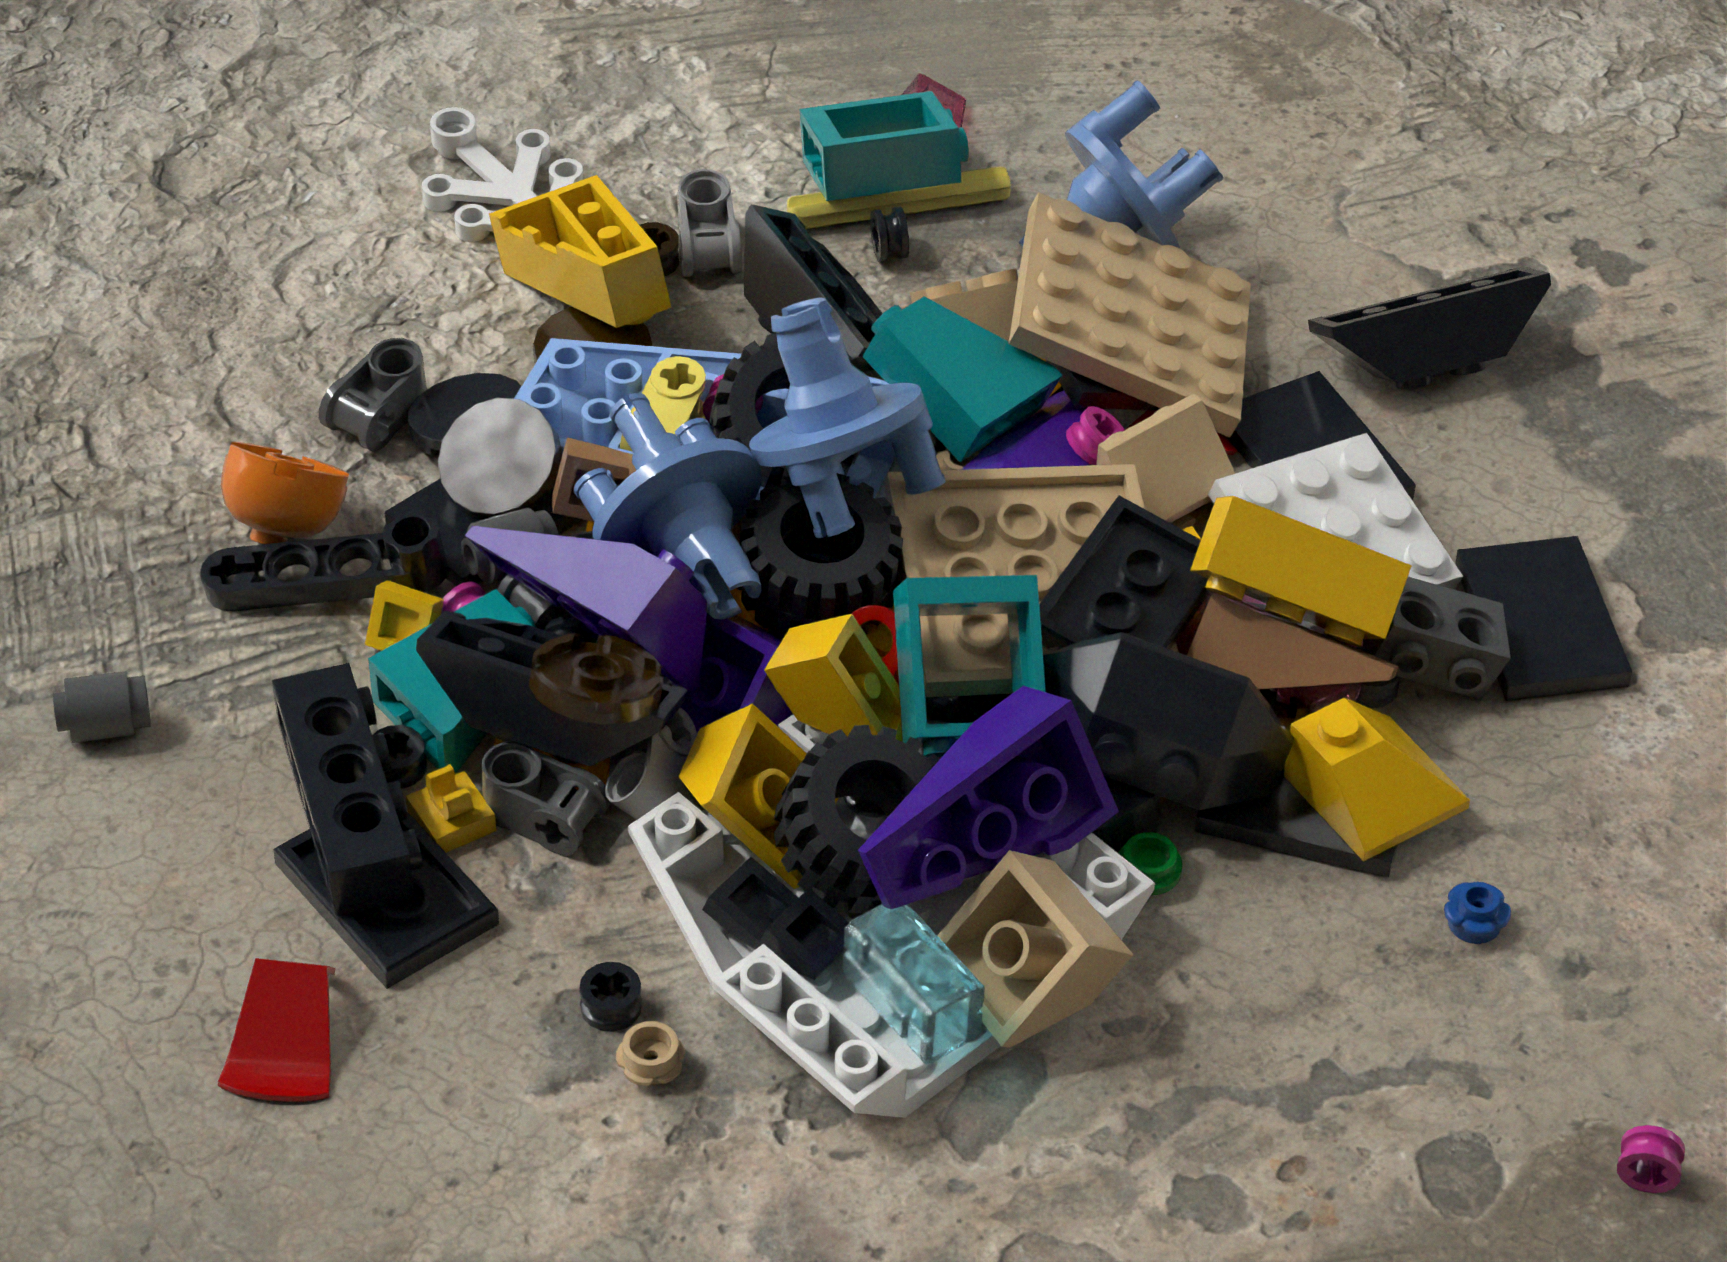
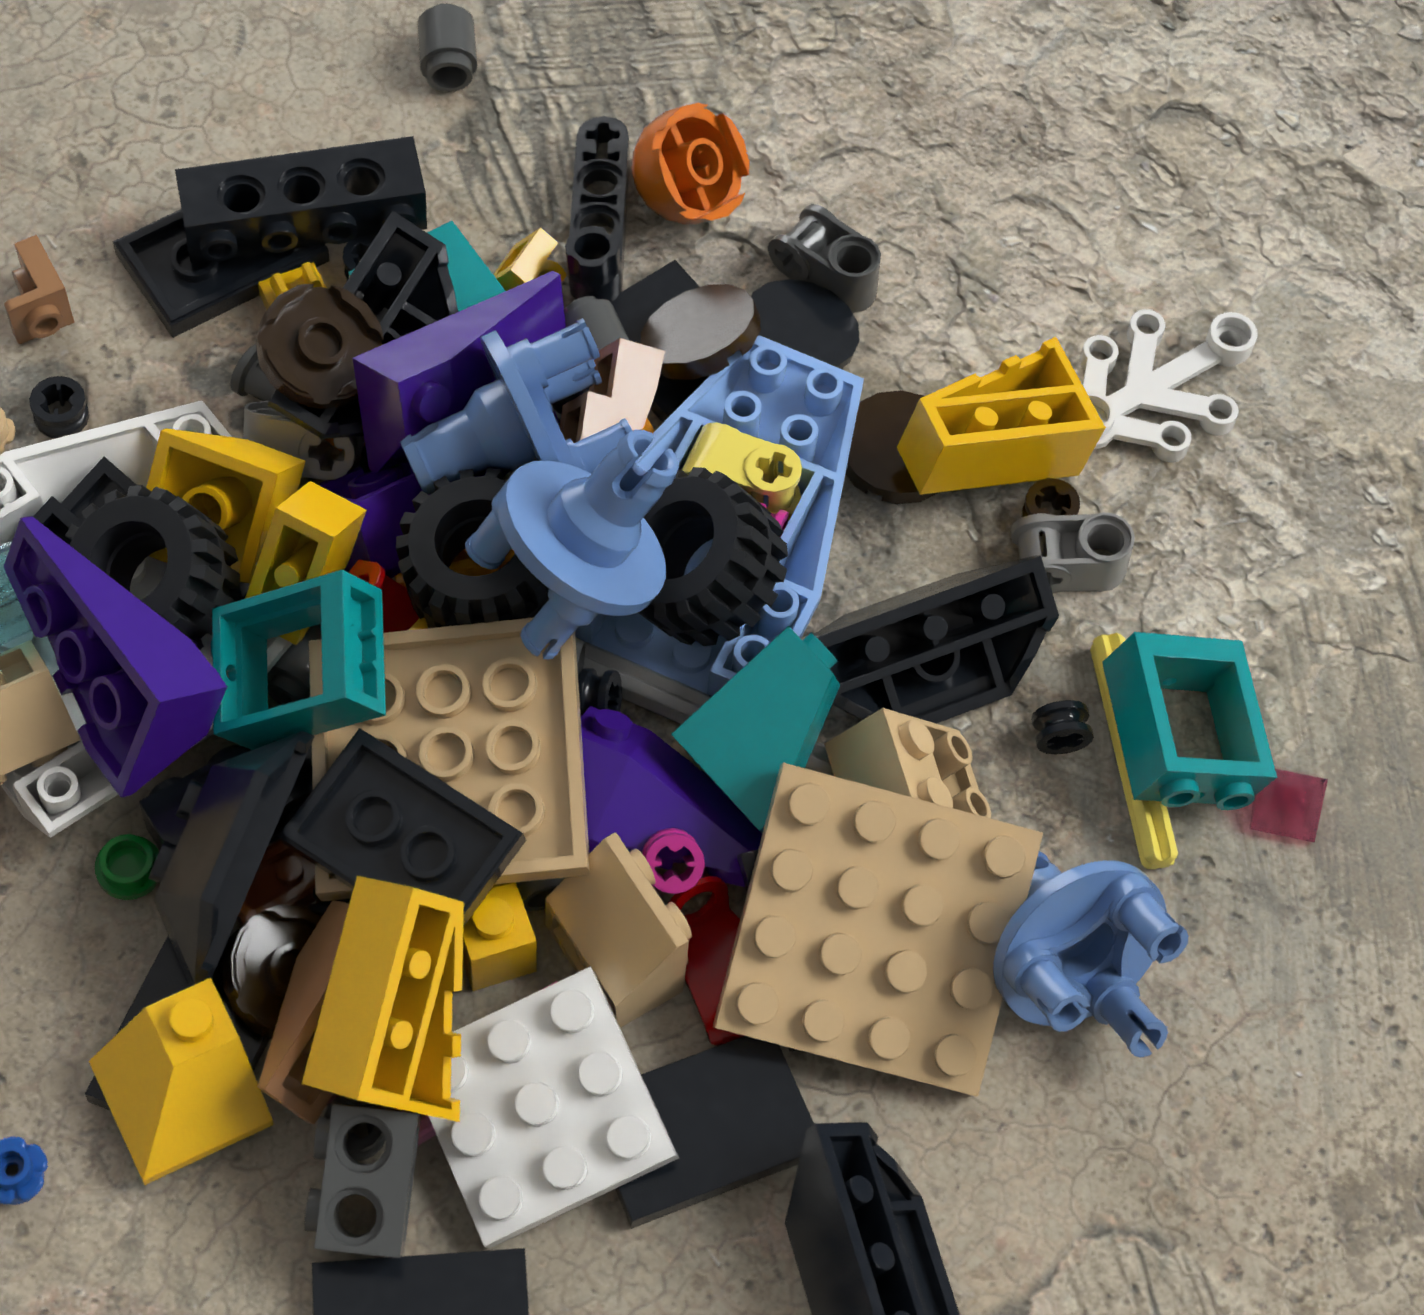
camera: 90 degrees right, 15 degrees up
red piece [218,958,336,1102] -> none
none -> medium nougat bracket [4,235,75,344]

